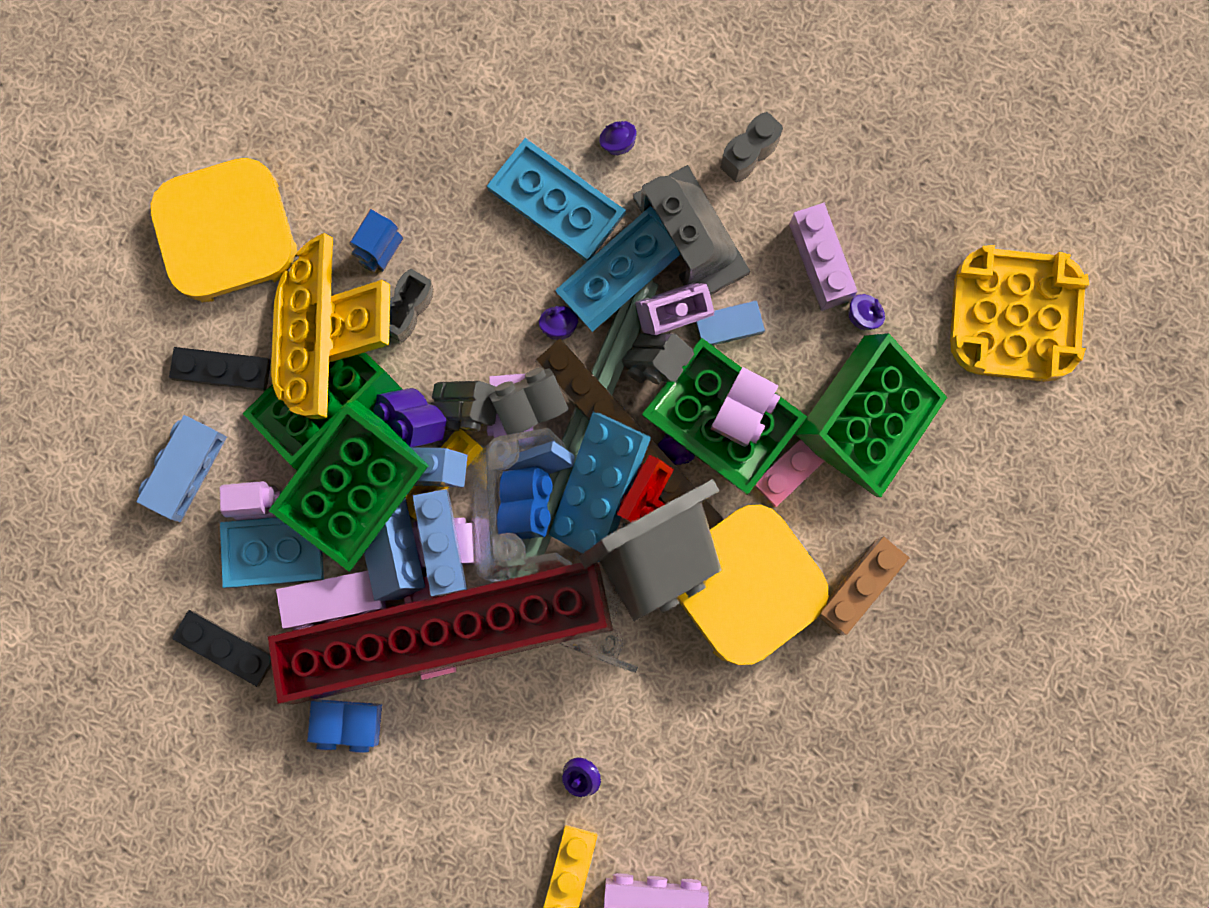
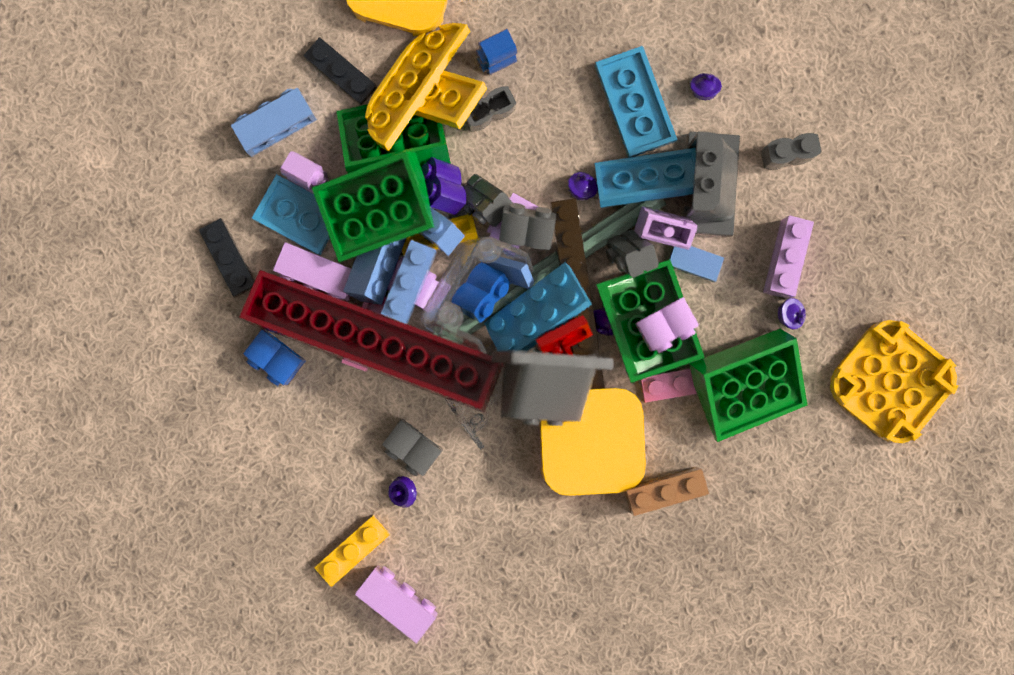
camera: 30 degrees right, 5 degrees up
none -> dark grey brick [382,419,443,476]

